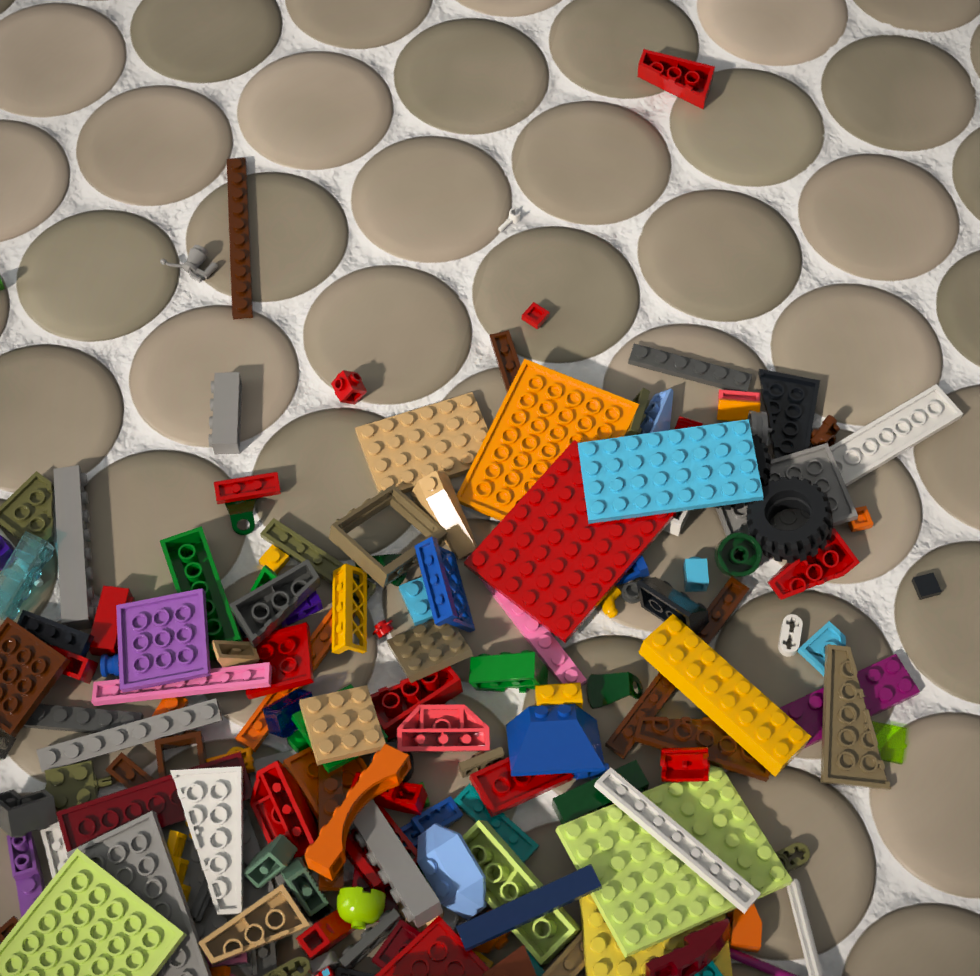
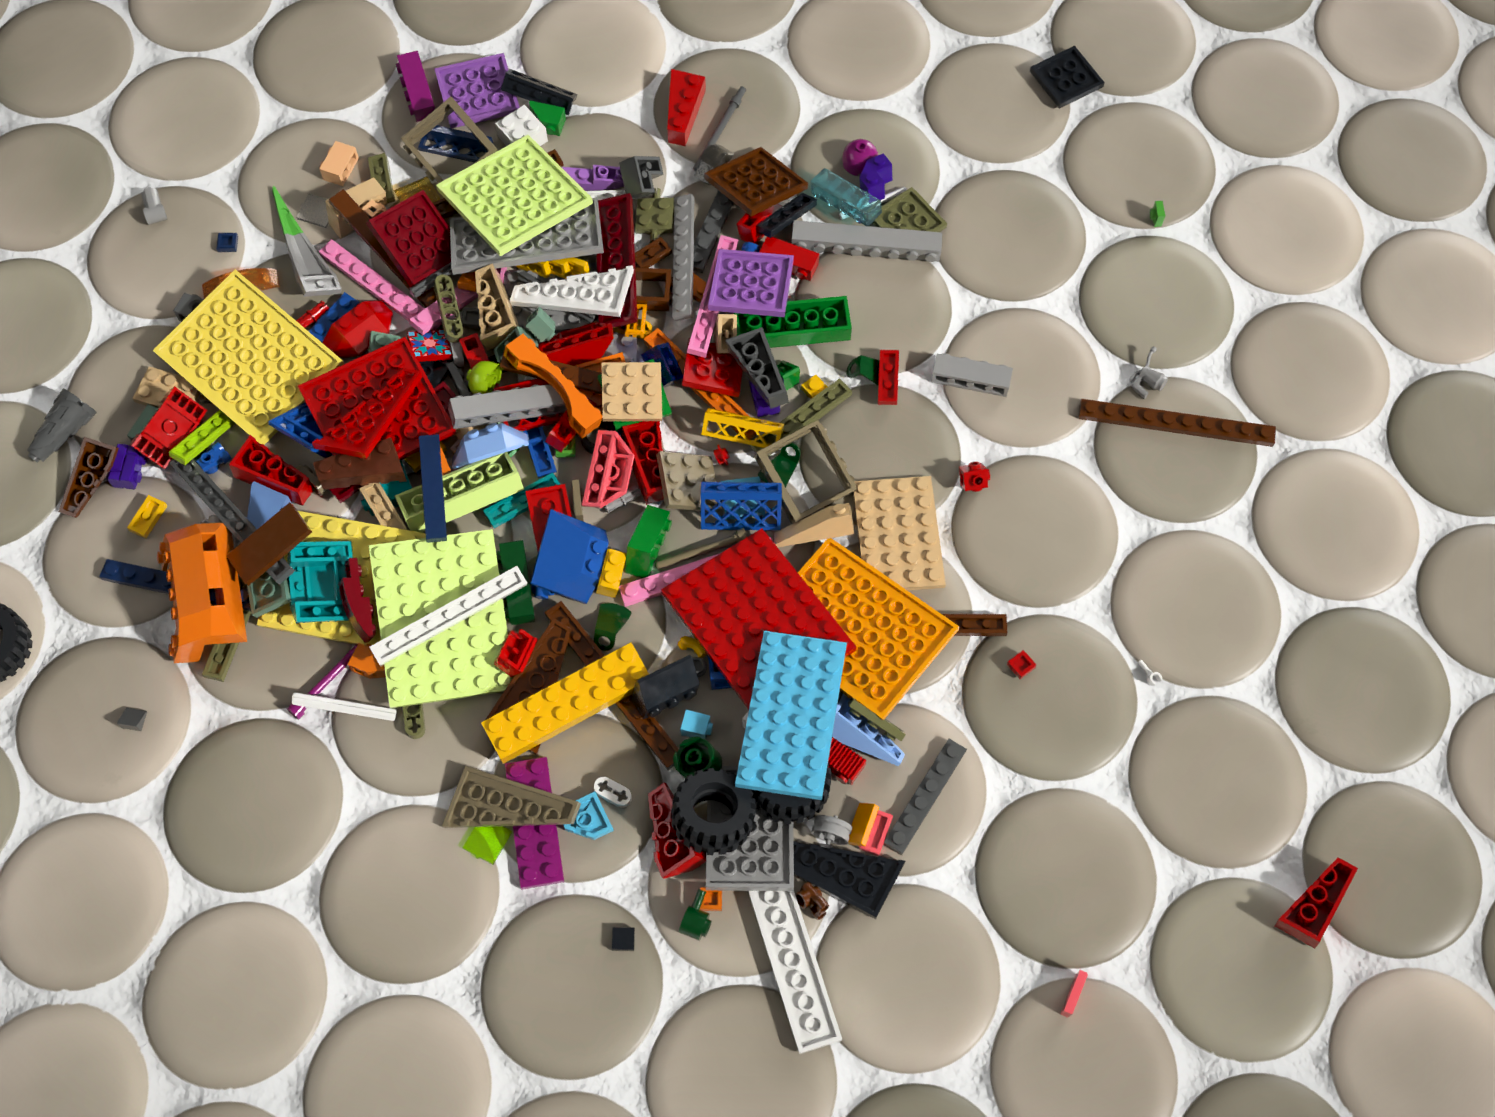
camera: 105 degrees right, 5 degrees up
none -> dark tan piece [655,528,747,569]
none -> dark green piece [679,889,712,941]
none -> coral tile [1061,970,1088,1018]

